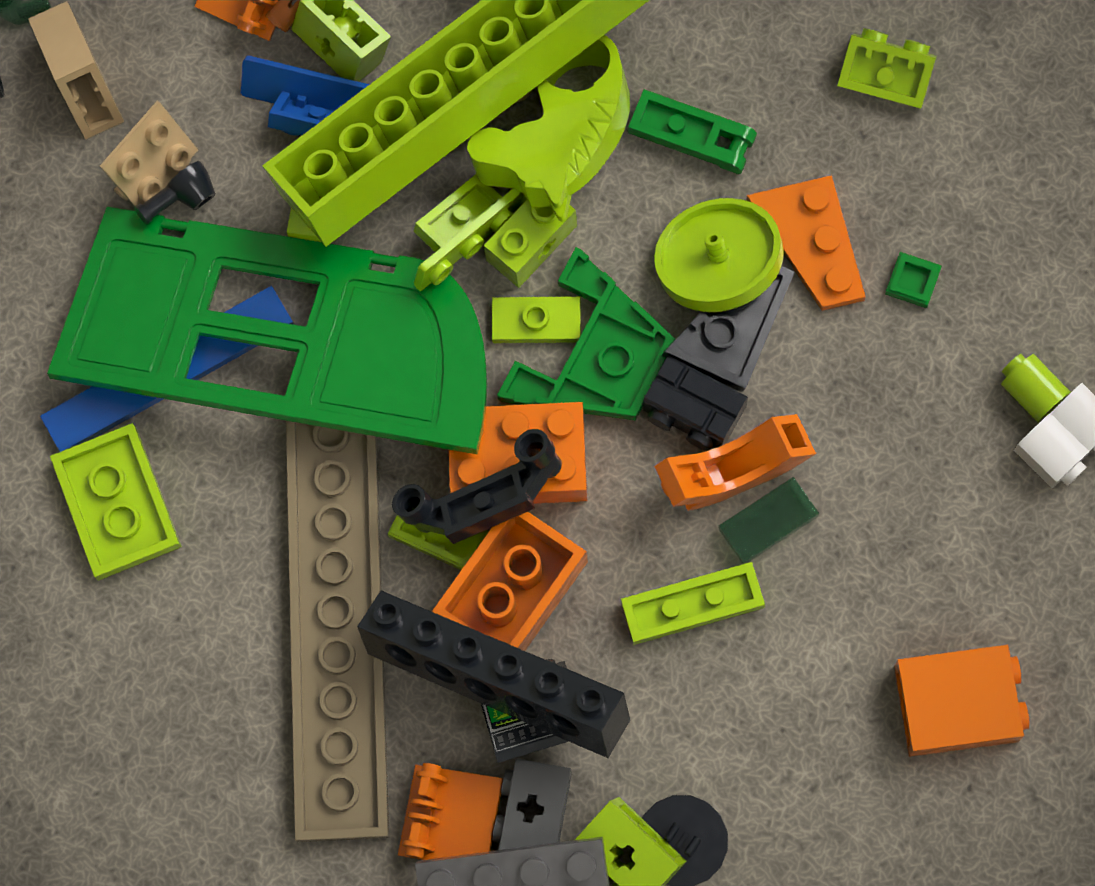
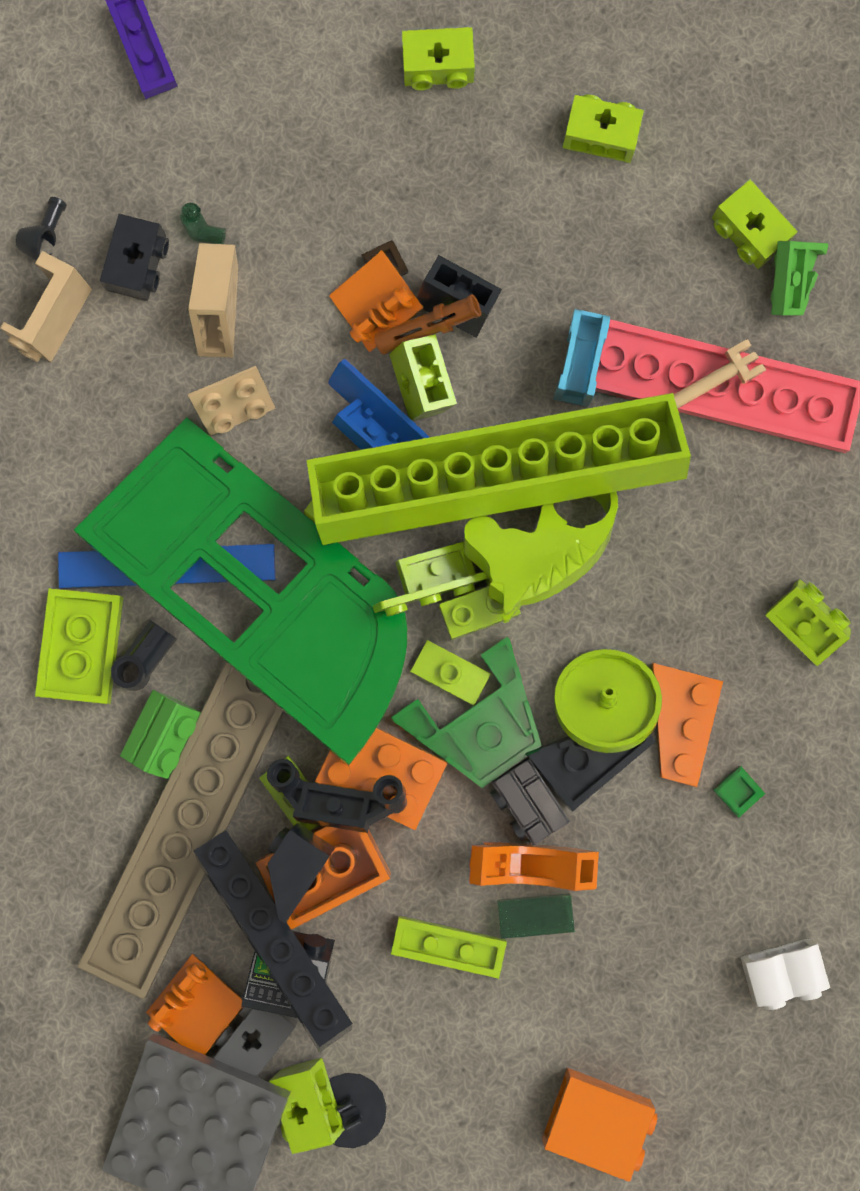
camera: 20 degrees right, 10 degrees up
black bar [134,161,216,225] -> none
green plate [628,89,757,174] -> none
lime brick [1001,354,1071,424] -> none
none -> black piece [111,620,177,691]
none -> bright green brick [120,690,201,779]
none -> black slope [268,823,335,924]

